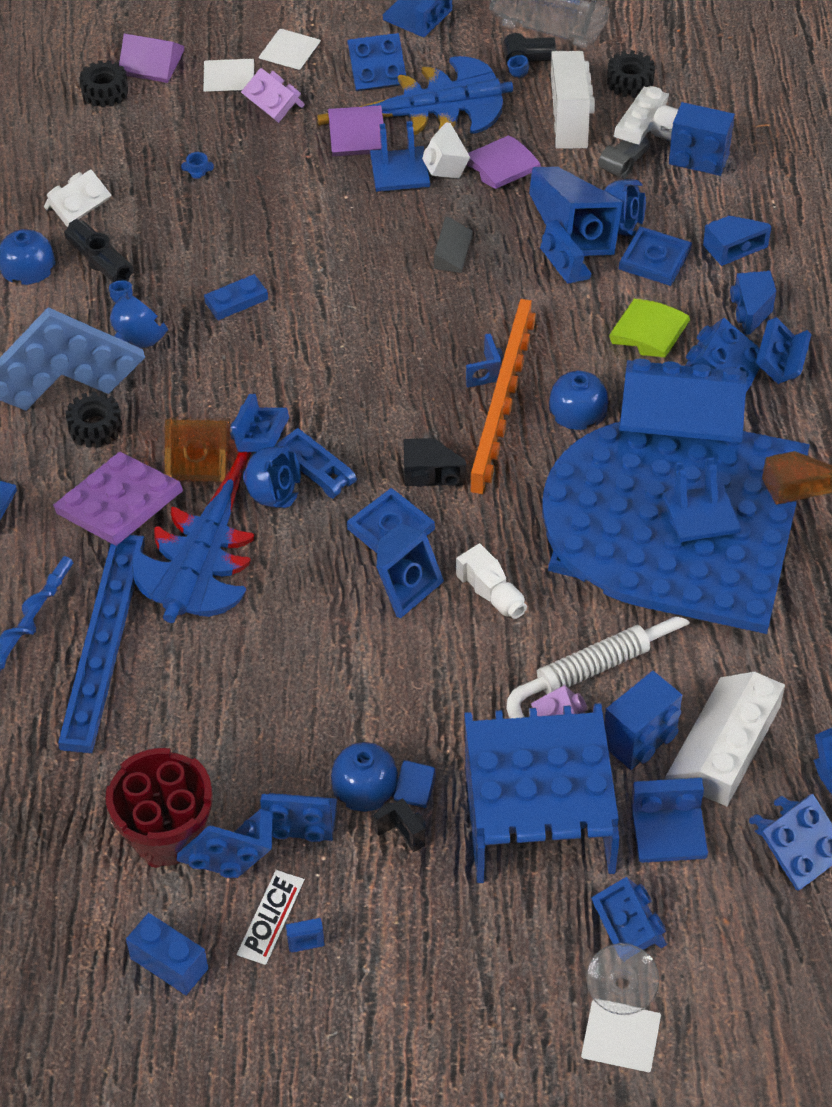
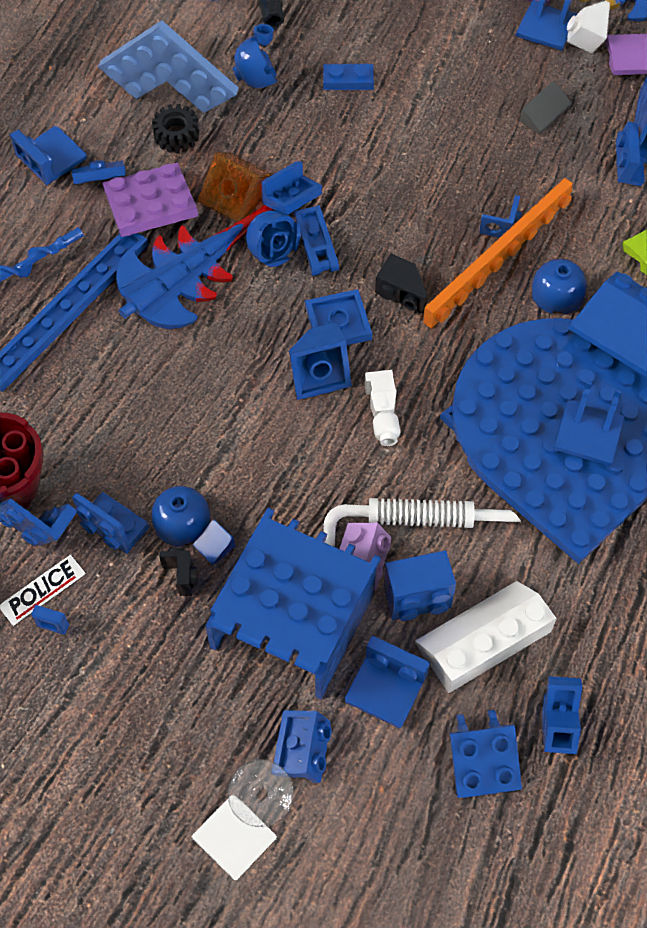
camera: 30 degrees right, 10 degrees up
none -> blue plate [72,160,126,184]

